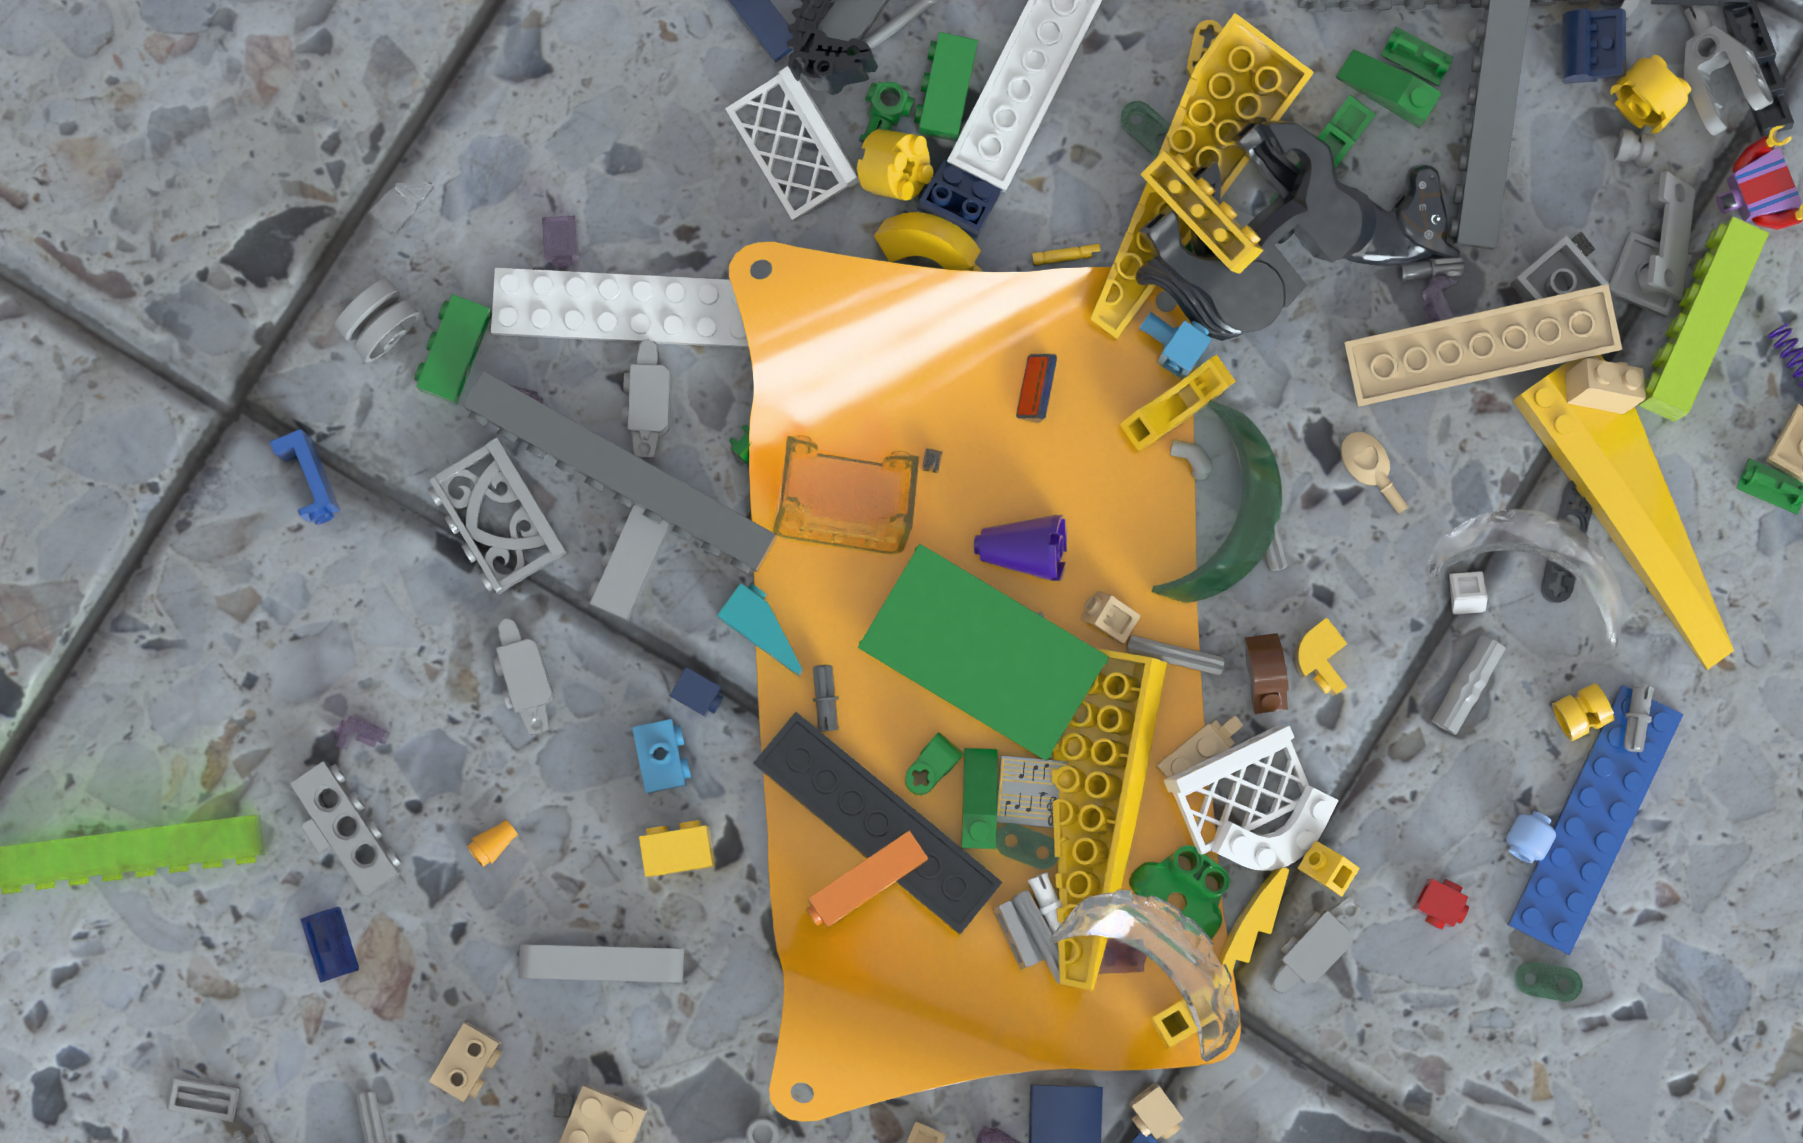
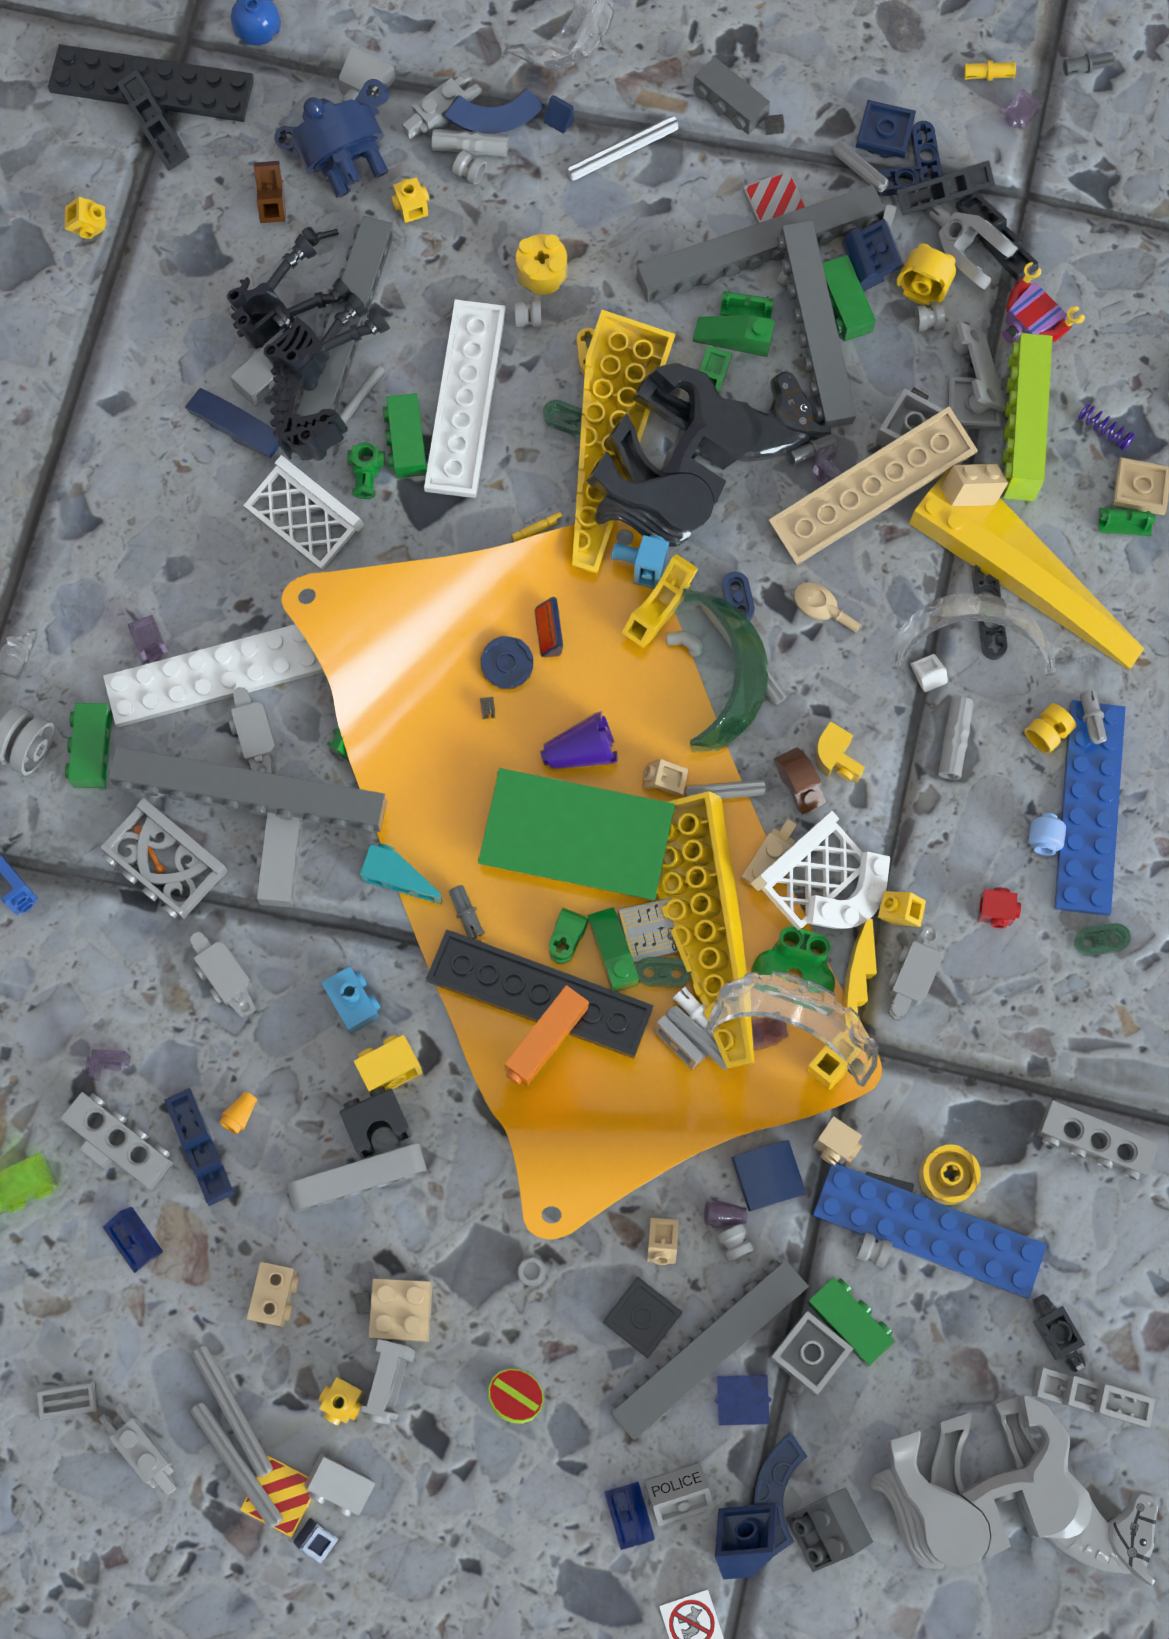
camera: 15 degrees left, 10 degrees down
dark blue brick [669,667,724,718] -> none
clear yellow windscreen [773,435,919,554] -> none
yellow brick [857,129,934,201] -> none
yellow arch [874,212,983,272] -> none
dark blue brick [917,159,1002,239] -> none
yellow brick [1140,151,1264,274] -> none
none -> orange hinge [133,825,166,874]
none -> dark blue slope [164,1088,235,1206]
none -> black piece [340,1086,412,1158]
none -> dark blue tile [481,636,533,689]
none -> dark blue plate [722,572,755,625]
none -> green brick [822,255,876,342]

